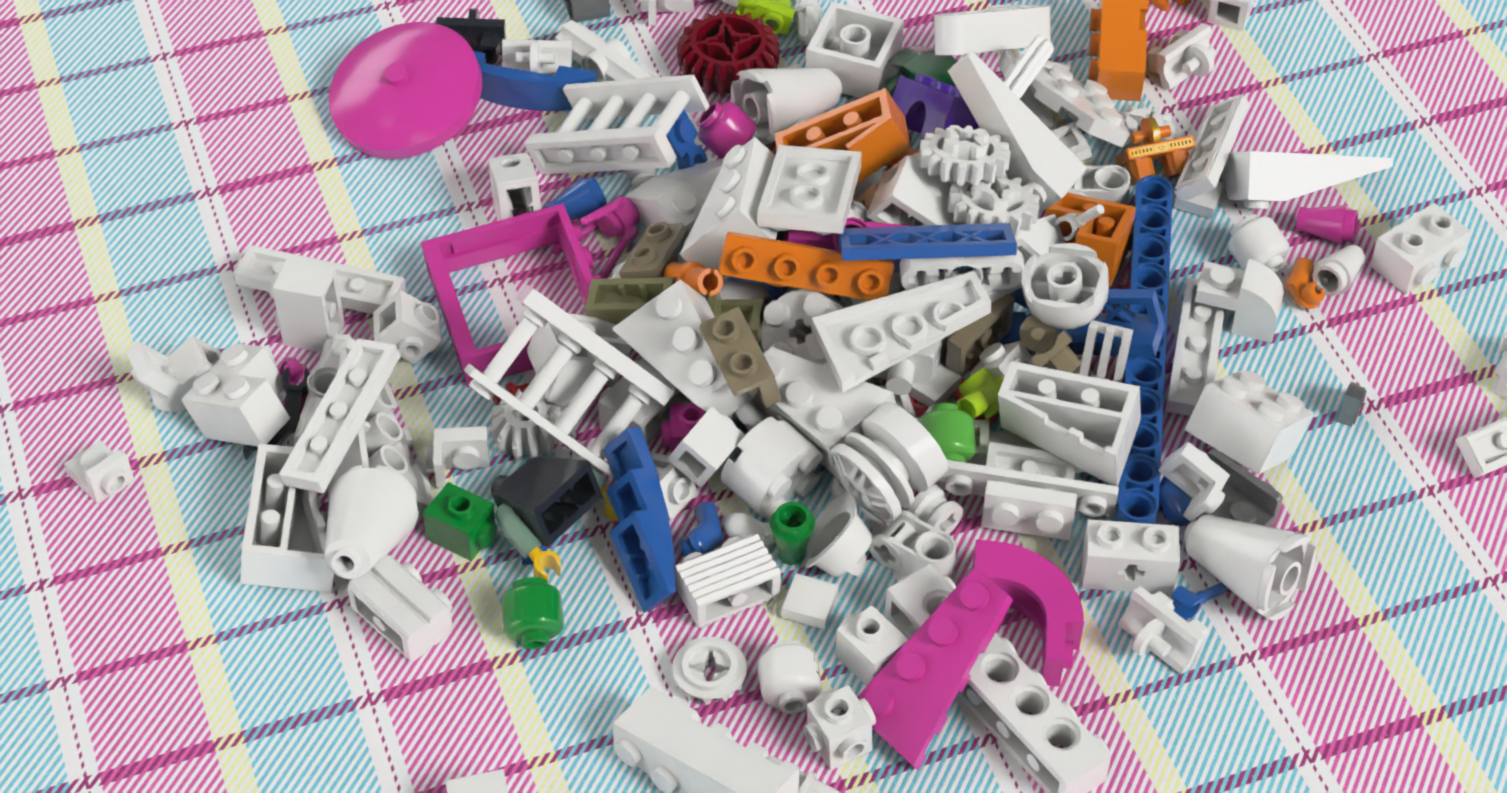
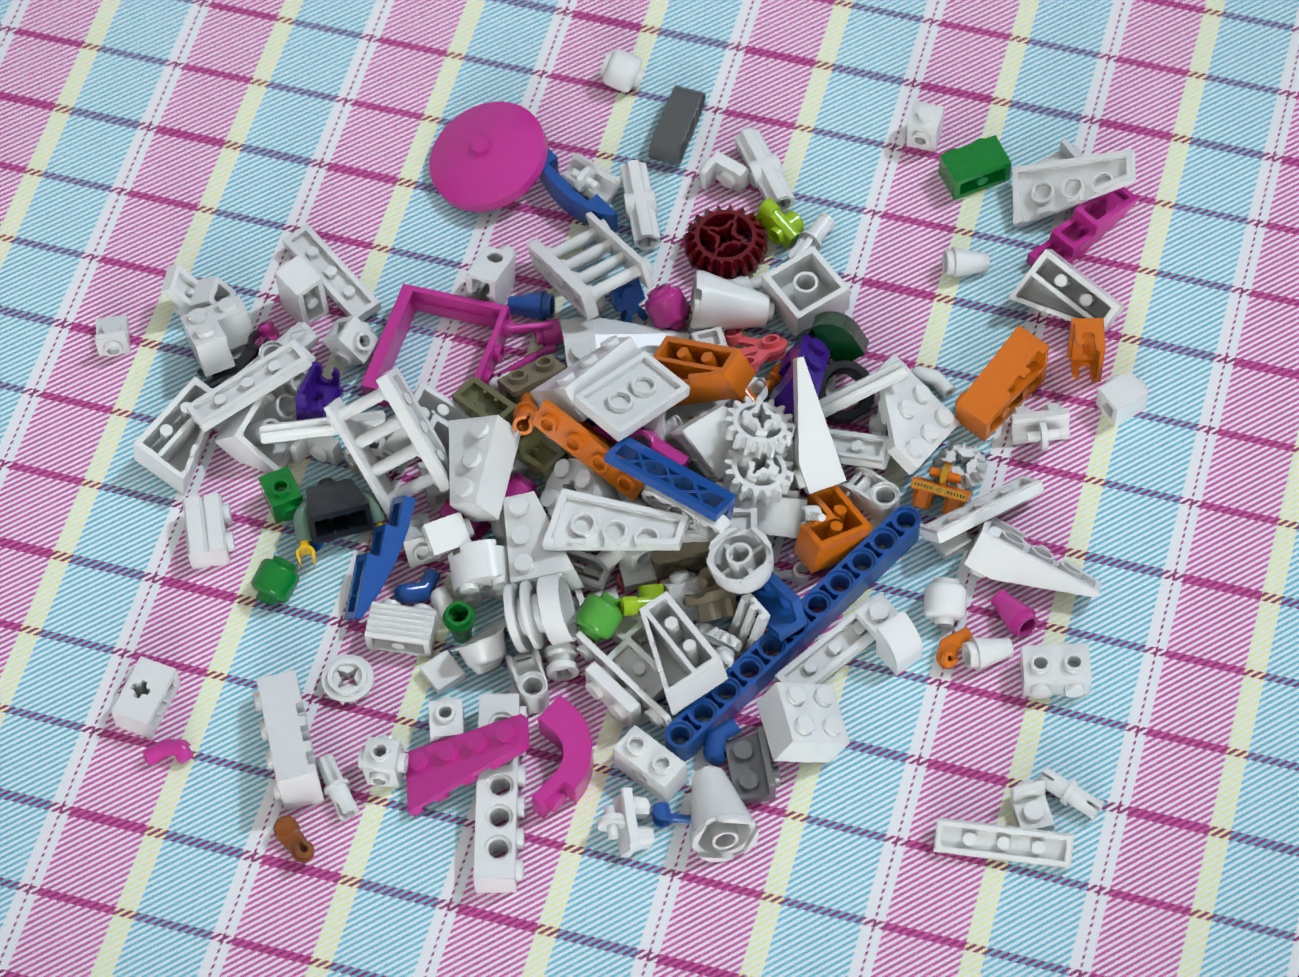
camera: 40 degrees right, 10 degrees up
white cone [324,465,419,579] -> none
black hips [436,8,506,64] -> none
dark tan bracket [699,306,782,408] -> none
white head [758,640,822,714] -> none
white beam [934,5,1051,55] -> none
white bracket [1158,442,1230,521] -> none
flat silver tile [1337,382,1367,427] -> none
none -> white axle [259,410,386,444]
none -> dark purple hinge [296,361,344,421]

